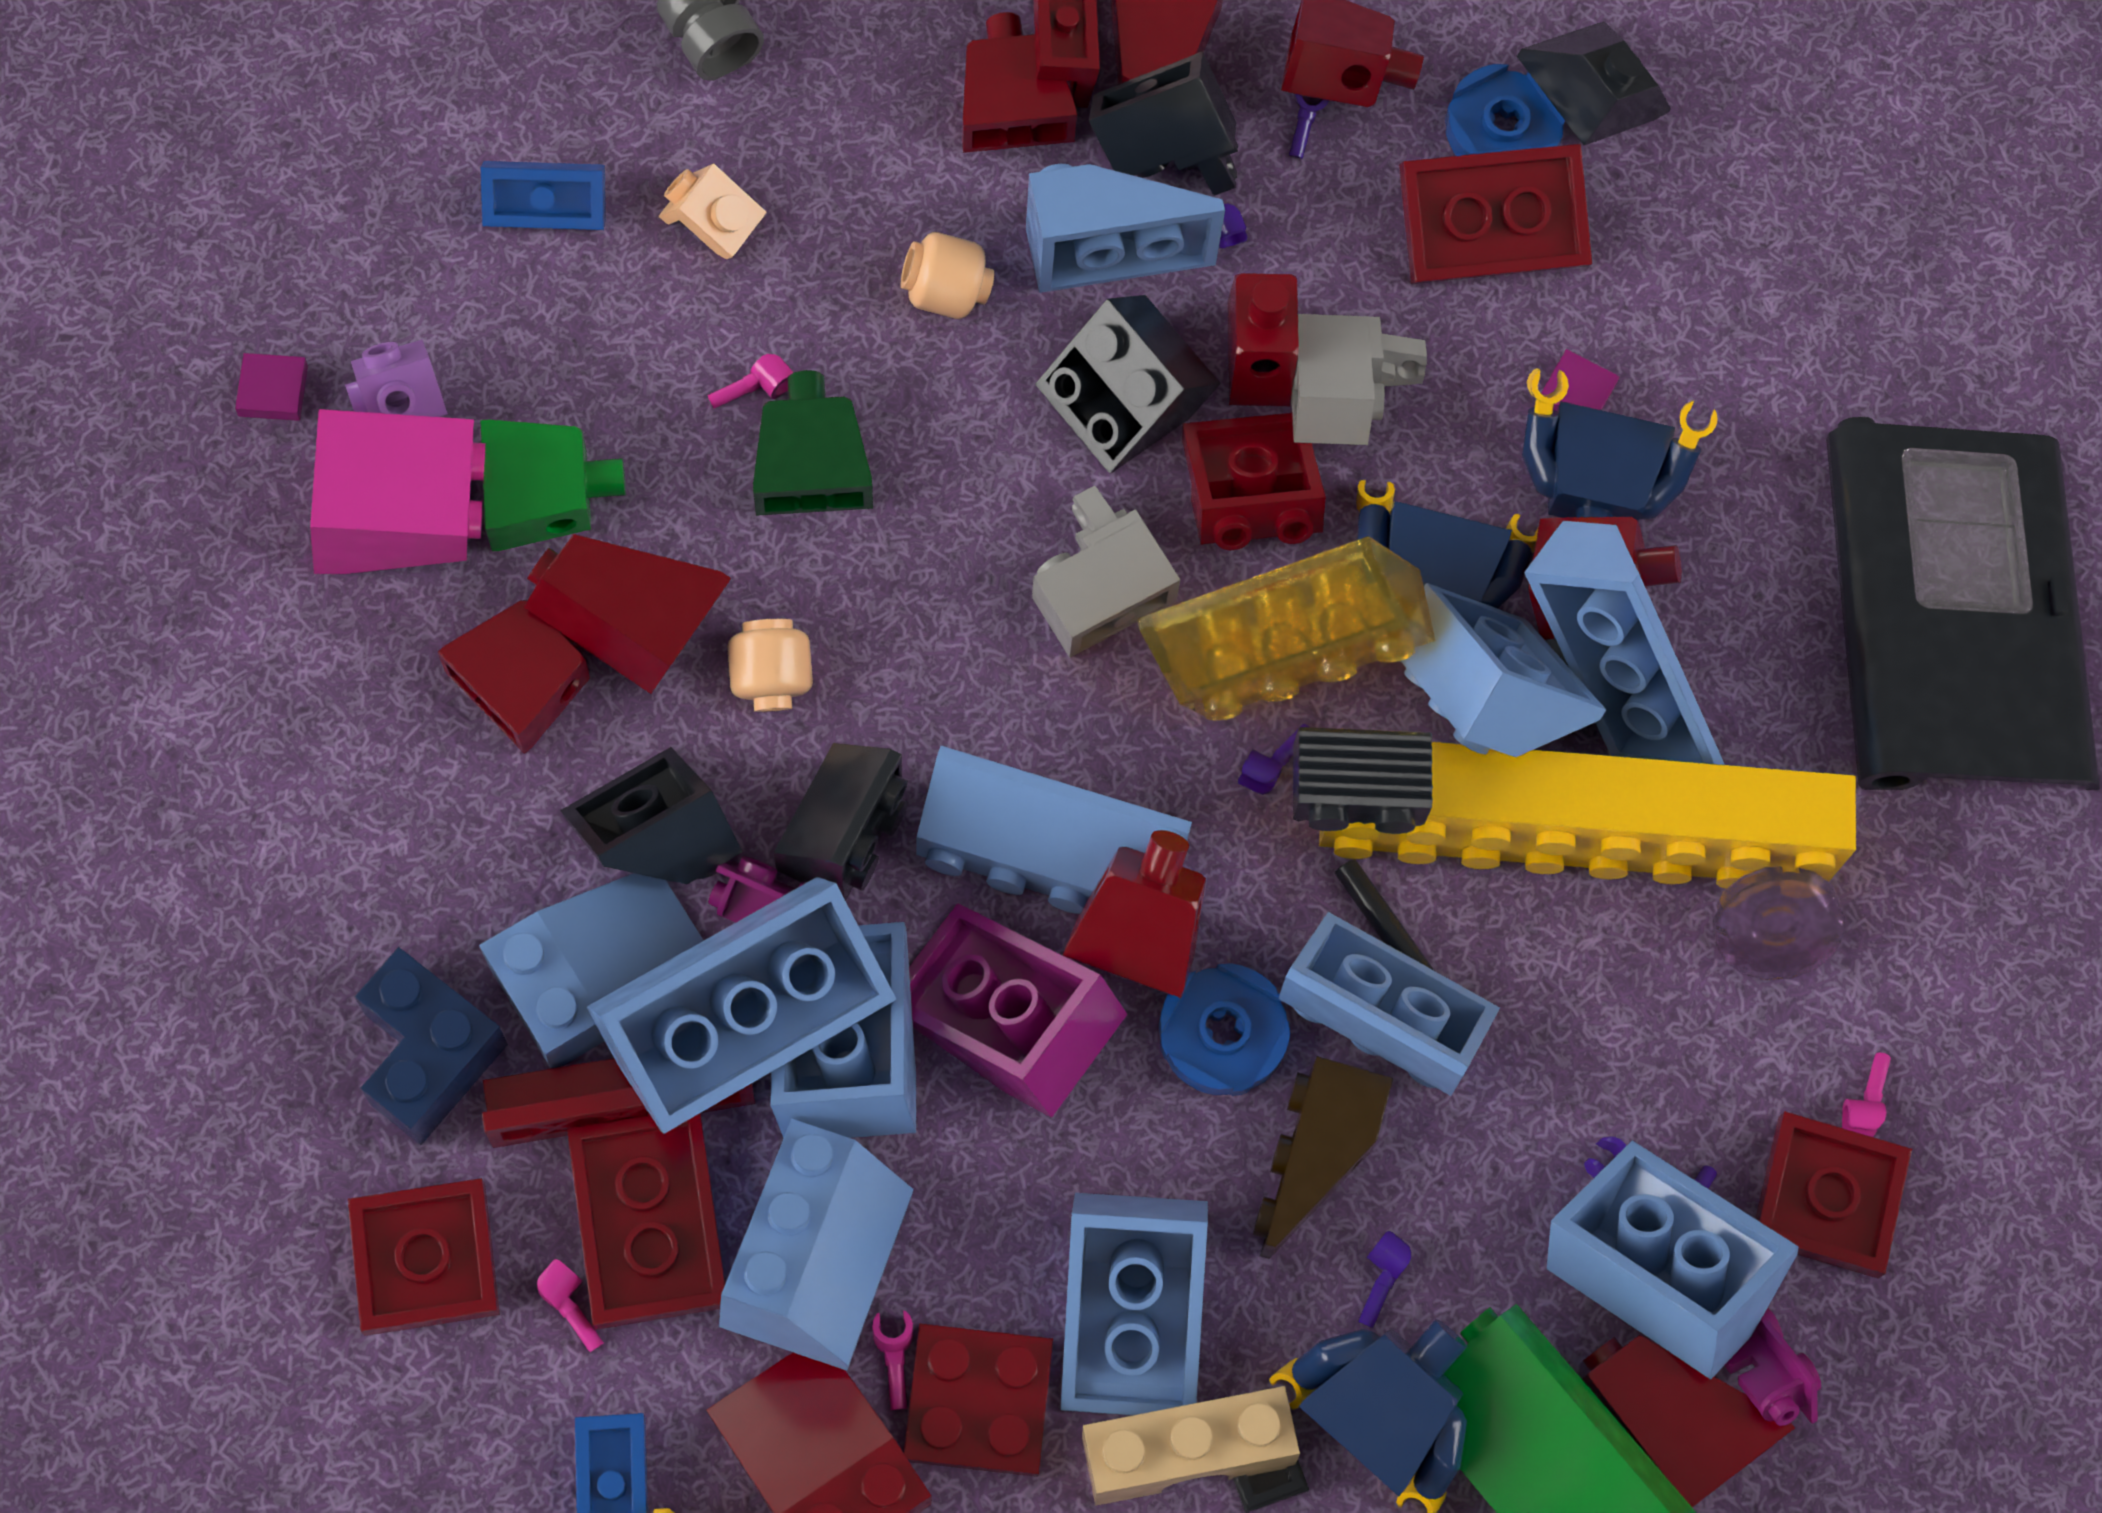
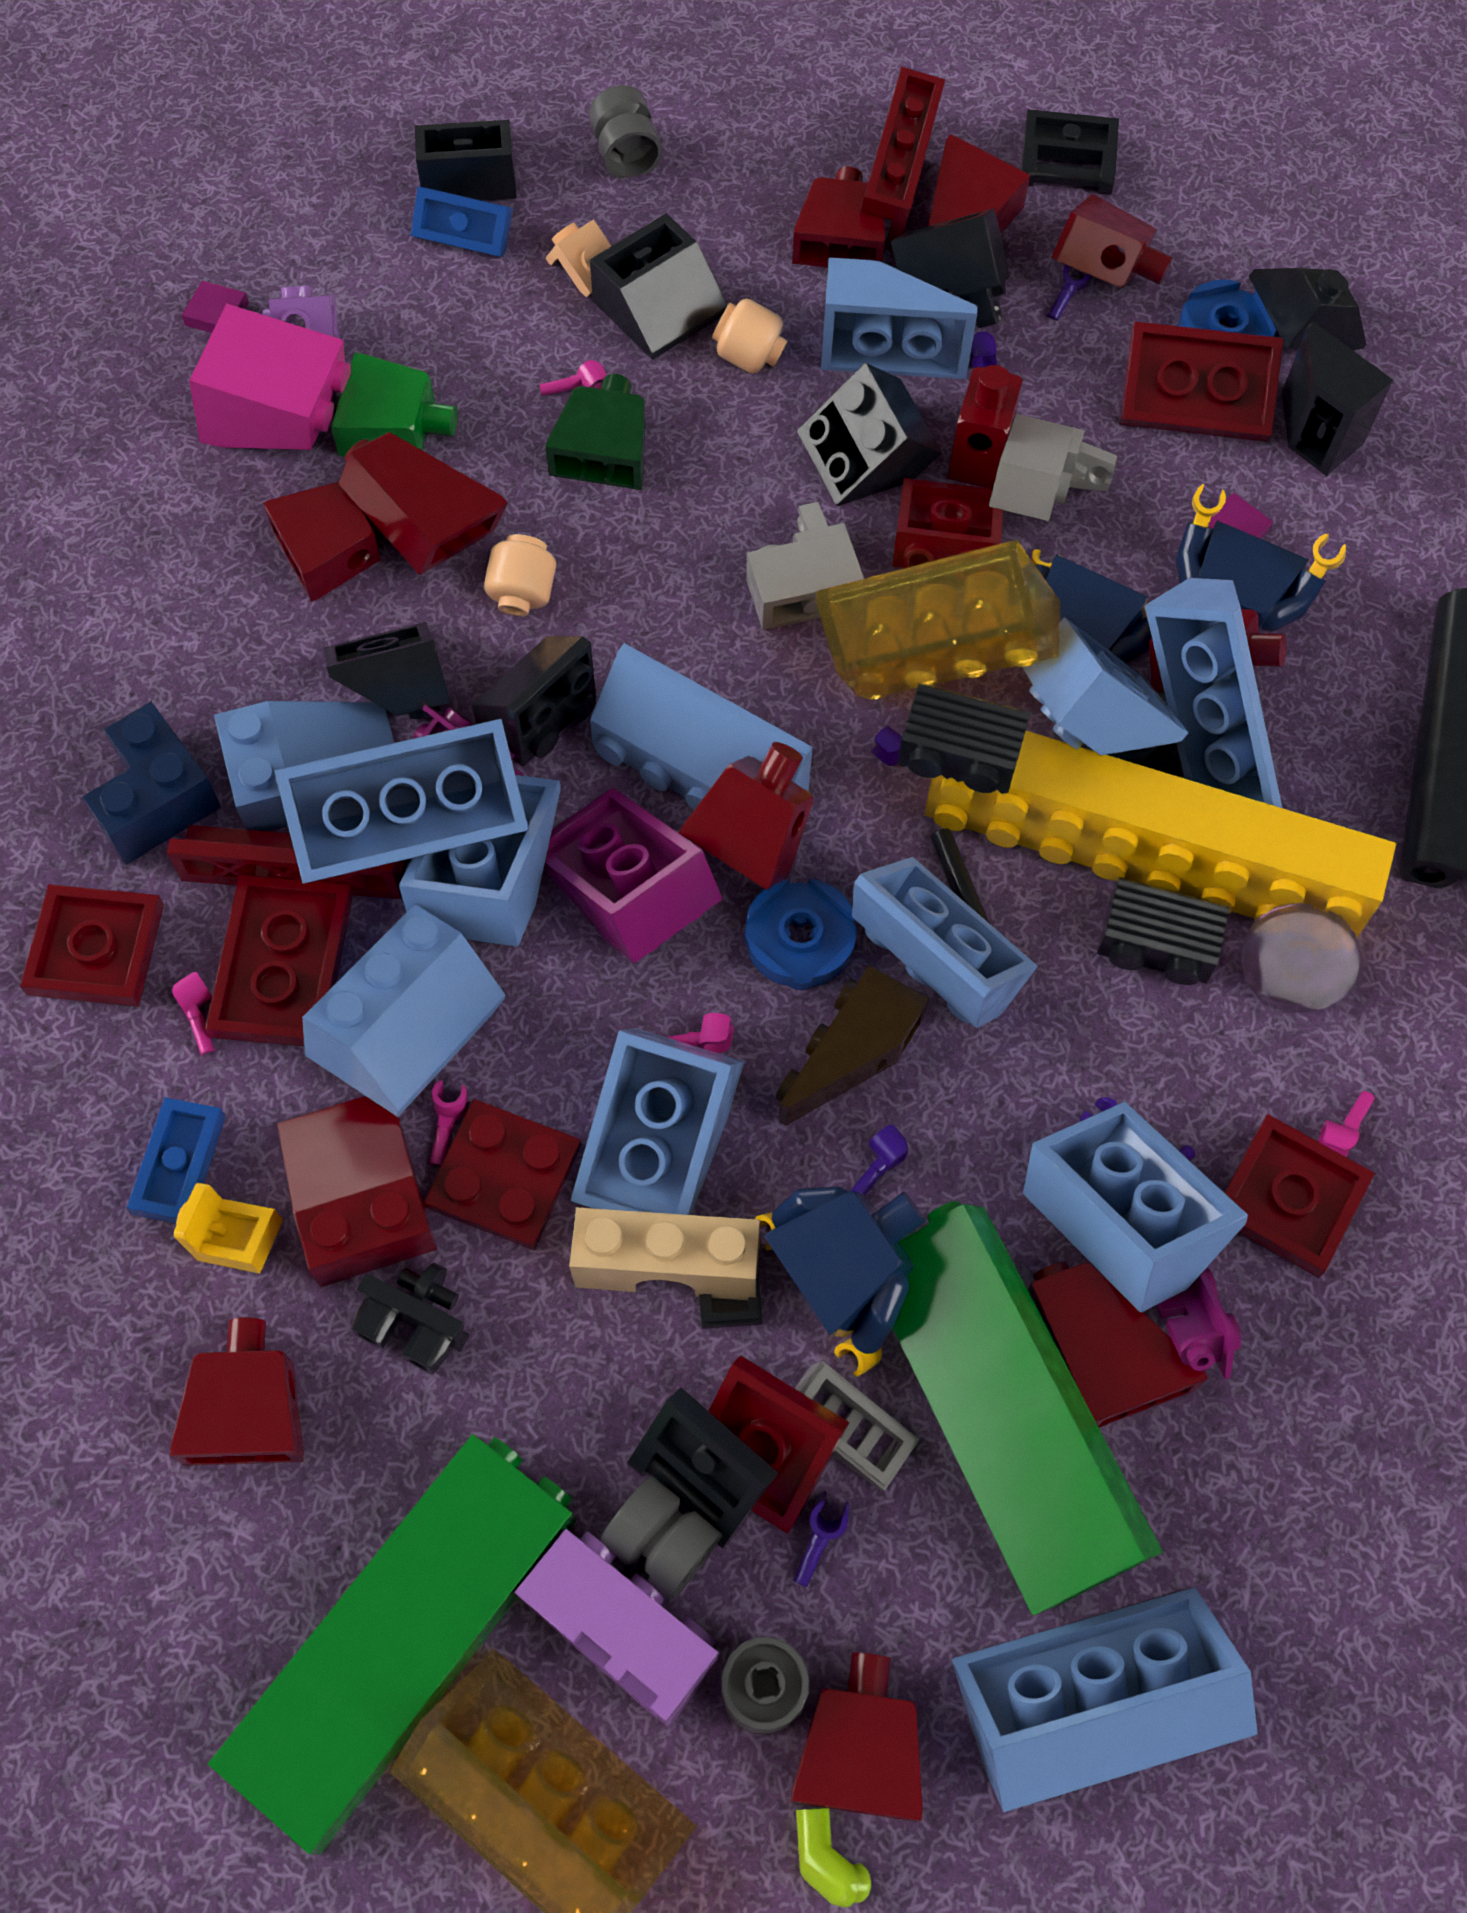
camera: 20 degrees right, 5 degrees down
none -> black slope [414,119,517,200]
none -> black slope [590,213,727,360]
none -> dark pink hand [667,1013,734,1053]
none -> black brick [1097,877,1230,985]
none -> black slope [1282,322,1393,476]

